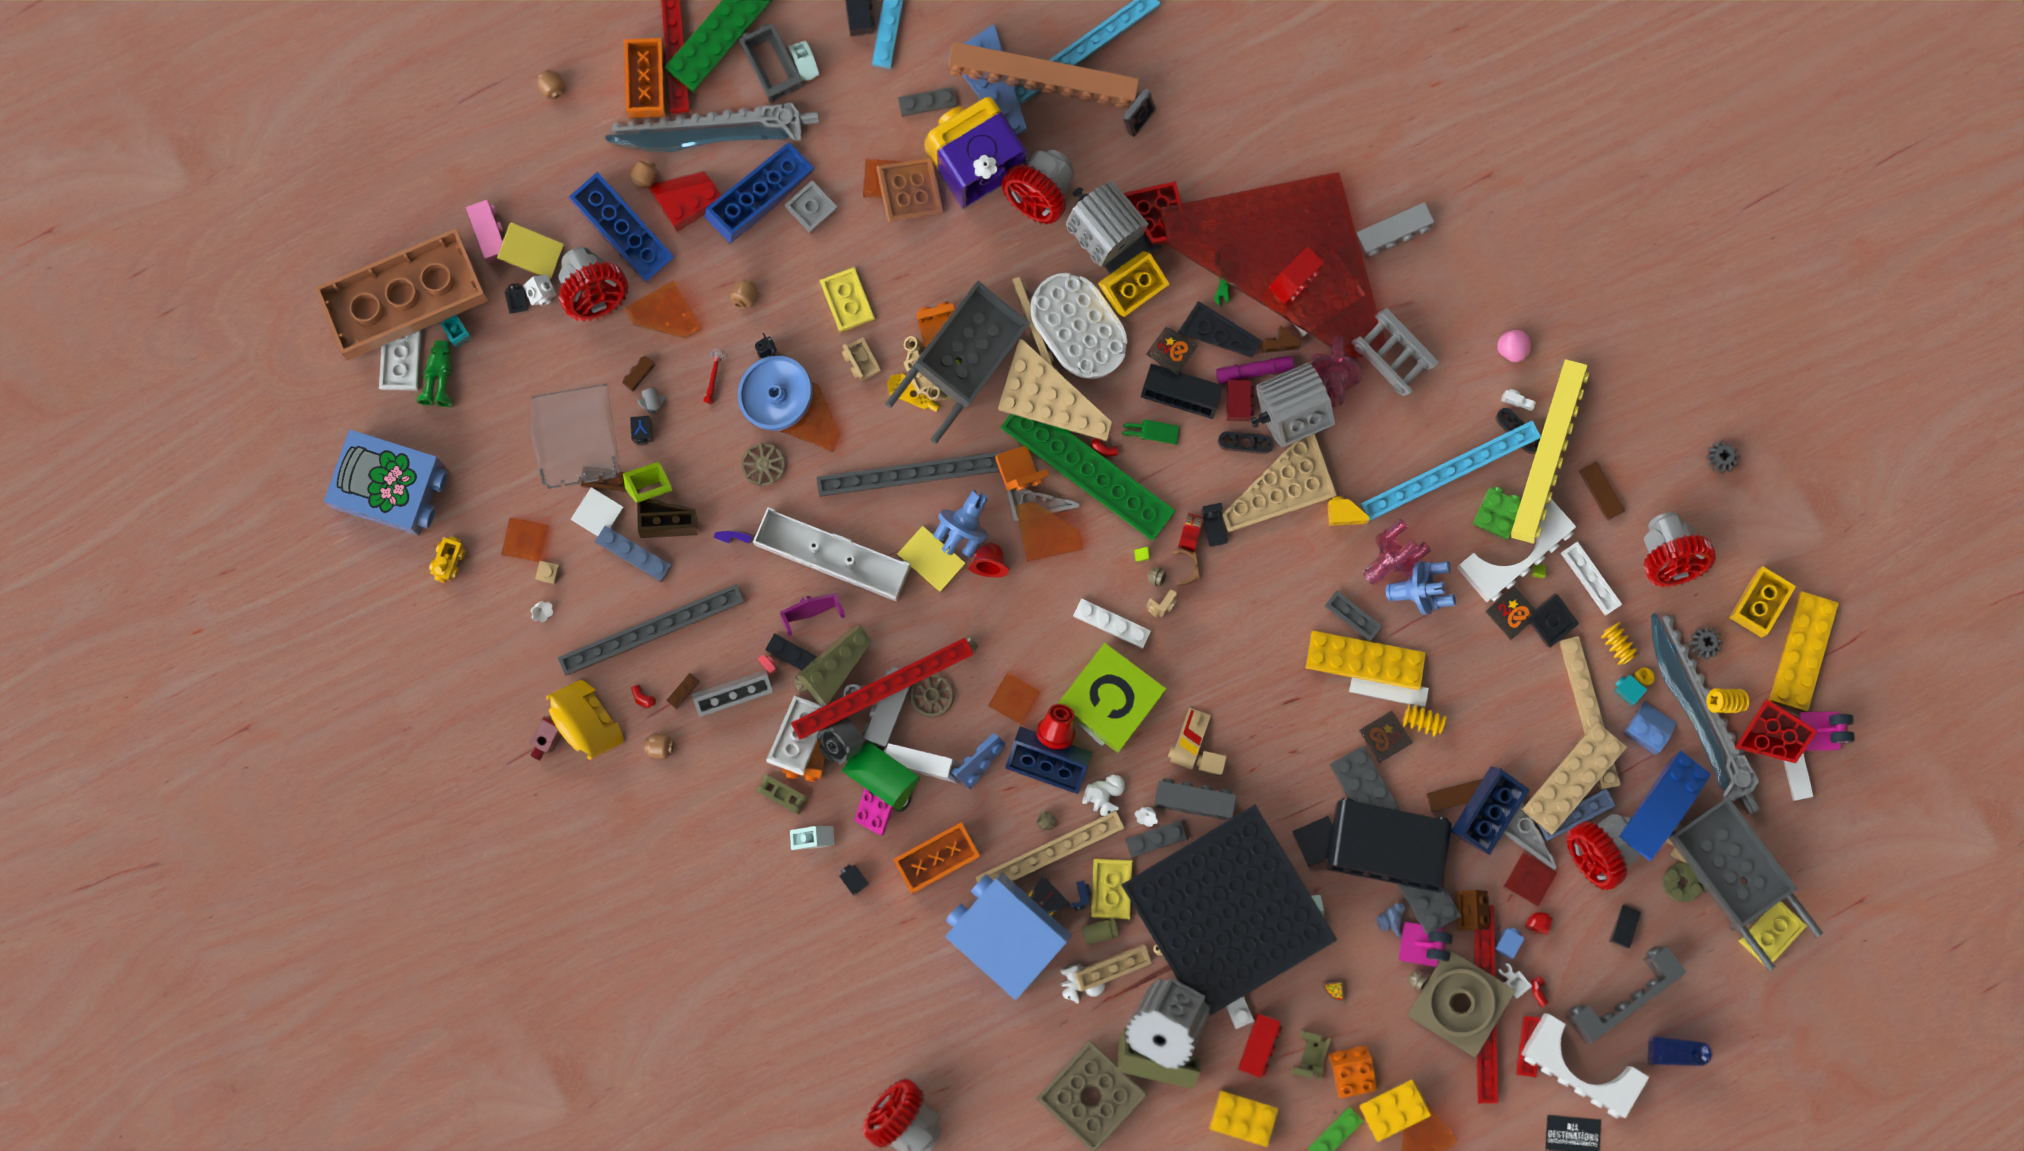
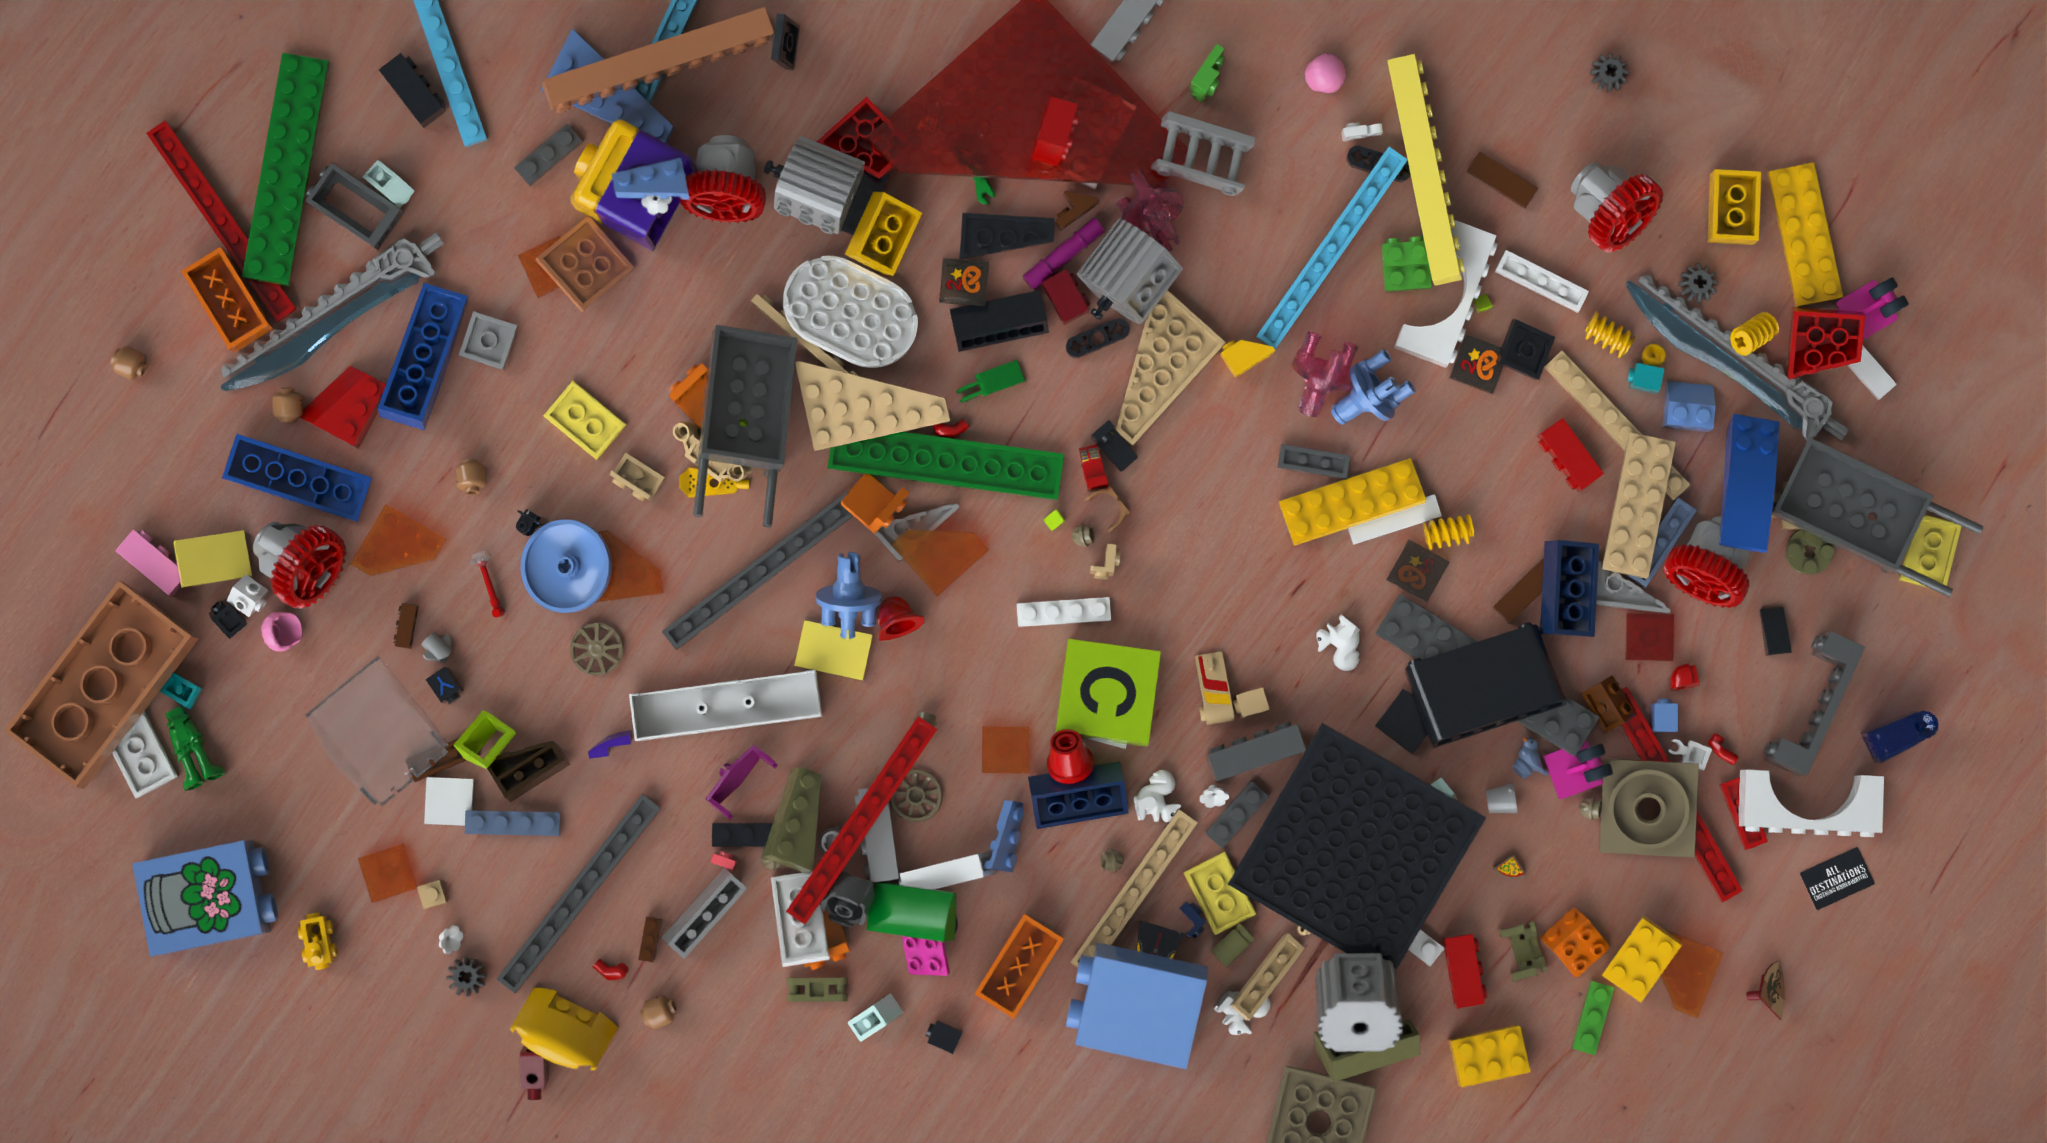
camera: 30 degrees left, 5 degrees up
none -> bright pink hair [261,612,302,651]
none -> dark grey gear [446,956,487,997]
none -> medium blue wing [612,158,690,200]
none -> bright green plate [1189,44,1225,103]
none -> white animal [1316,614,1360,671]
none -> light grey piece [1486,783,1518,814]
none -> red brick [1537,418,1604,492]

